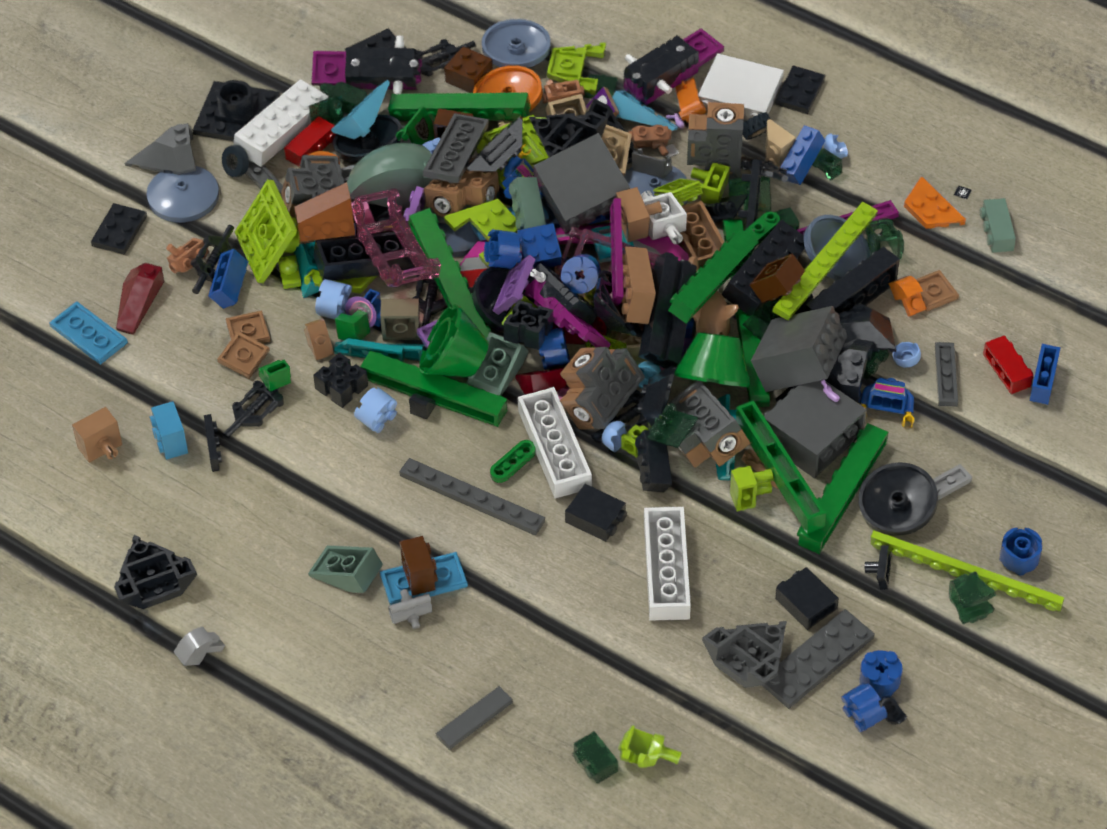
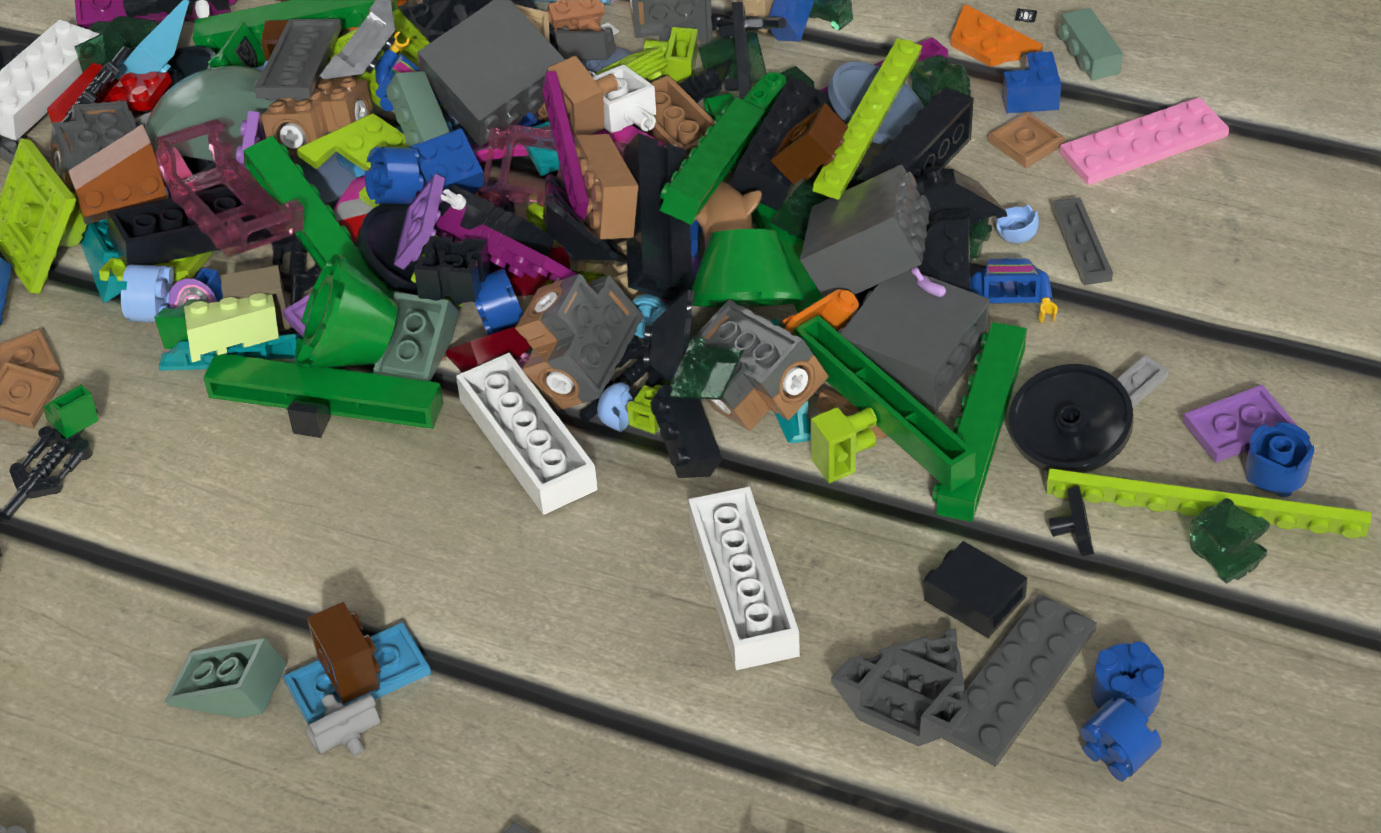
camera: 10 degrees left, 5 degrees down
lime tile [278,255,302,289] -> none
medium nougat brick [304,318,334,360] -> none
black brick [313,352,368,408] -> none
light blue brick [354,387,397,433] -> none
dark grey plate [399,458,545,536] -> none
green plate [490,440,536,483] -> none
blue brick [561,254,601,294] -> none
black brick [565,484,627,542] -> none
black hair [879,695,908,725] -> none
orange brick [888,276,927,317] -> none
red brick [983,335,1034,394] -> none
blue brick [1029,344,1061,405] -> none
none -> black bar [61,46,131,123]
none -> red plate [102,71,172,111]
none -> yellowish green wedge [184,293,279,363]
none -> orange door [782,289,859,336]
none -> blue brick [1002,51,1061,114]
none -> bright pink plate [1059,97,1229,185]
none -> medium lavender plate [1183,385,1297,463]

